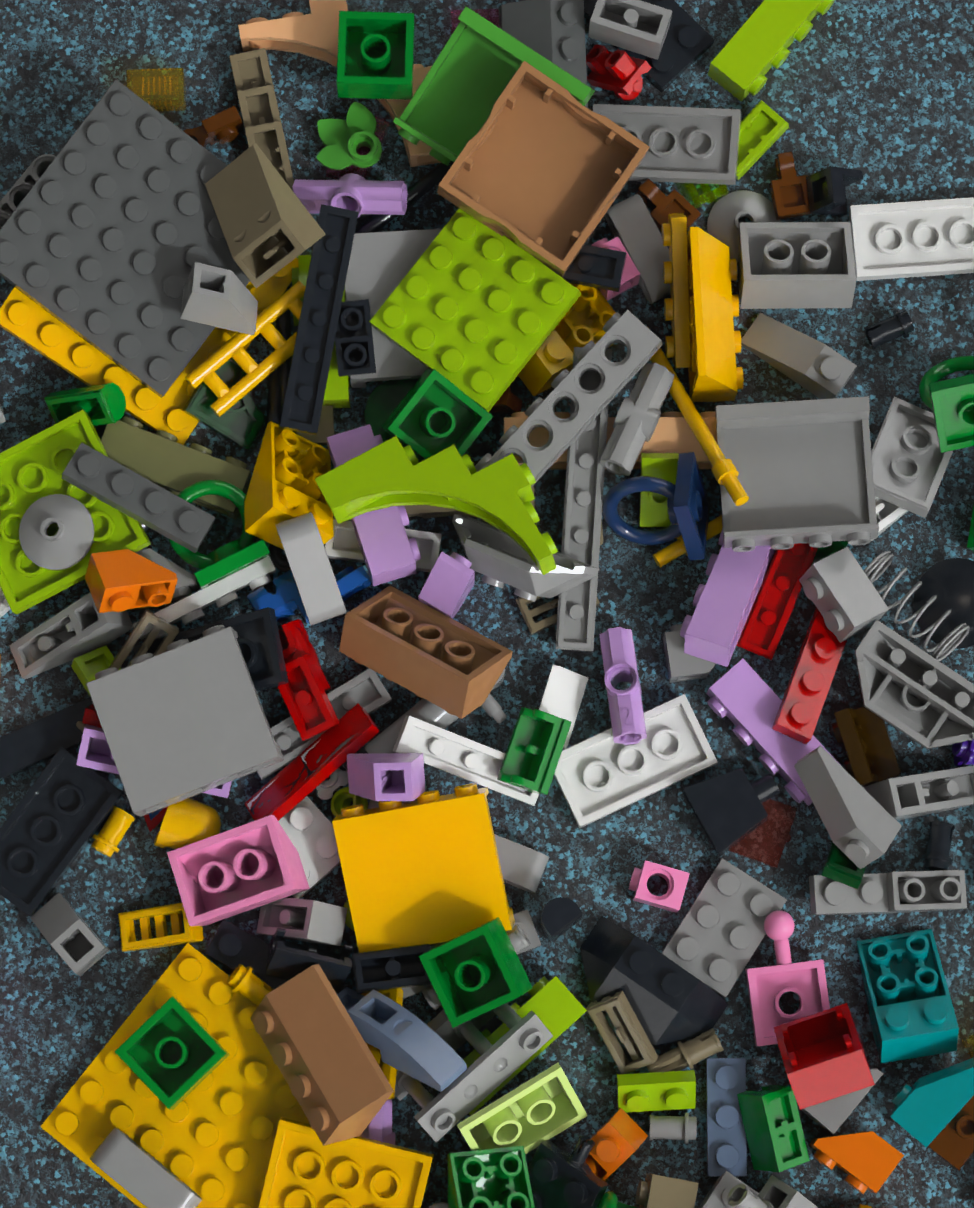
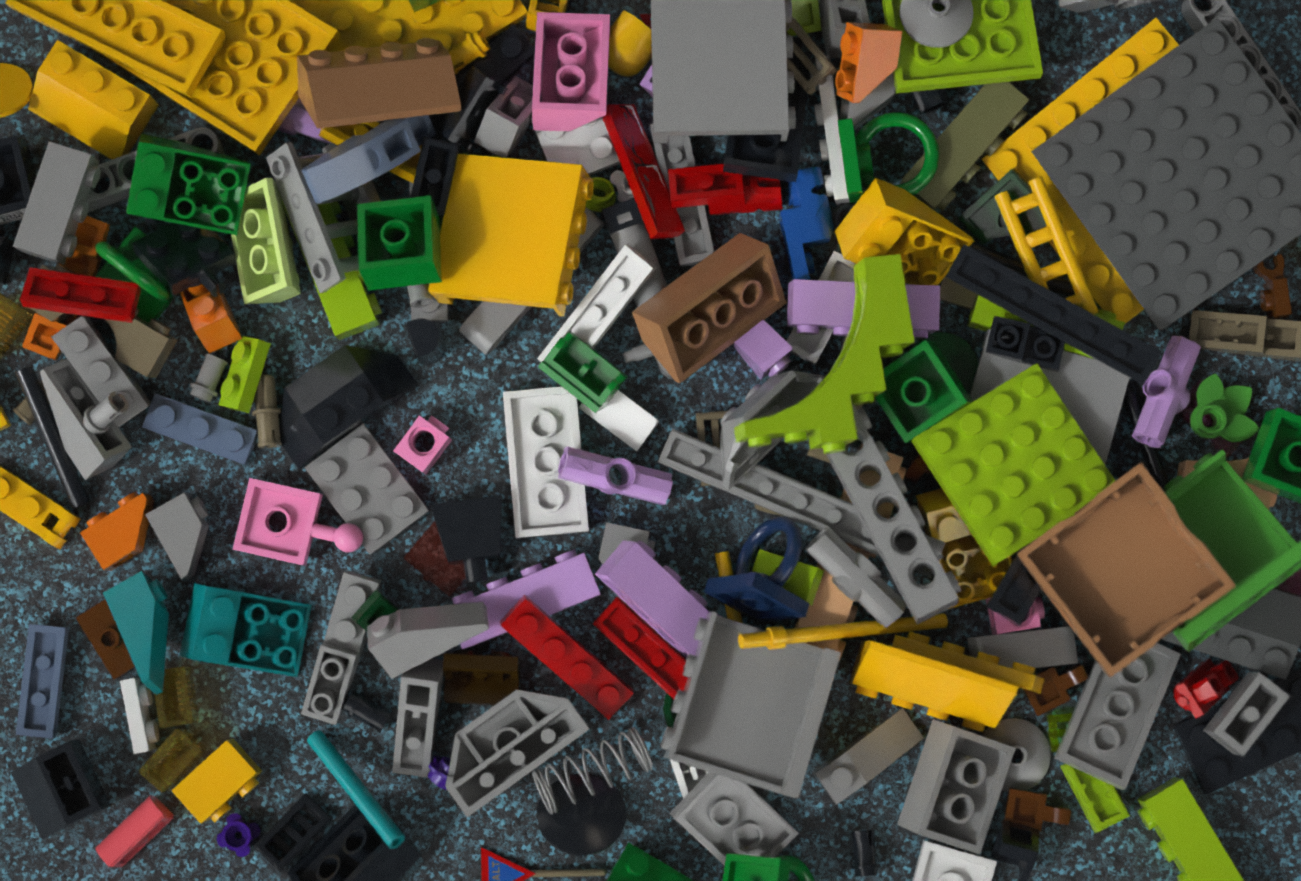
camera: 115 degrees right, 5 degrees up
green brick [44,383,126,426] -> none
dark grey plate [62,442,215,553] -> none
light grey slope [180,262,258,336] -> none
dark tan slope [205,143,326,288] -> none
light grey beam [275,512,347,625] -> none
lavender slope [347,753,426,801] -> none
dark tan tile [586,990,658,1074] -> none
green hinge [737,1085,810,1172] -> none
red container [773,1003,875,1110] -> none
light grey brick [799,547,889,643] -> none

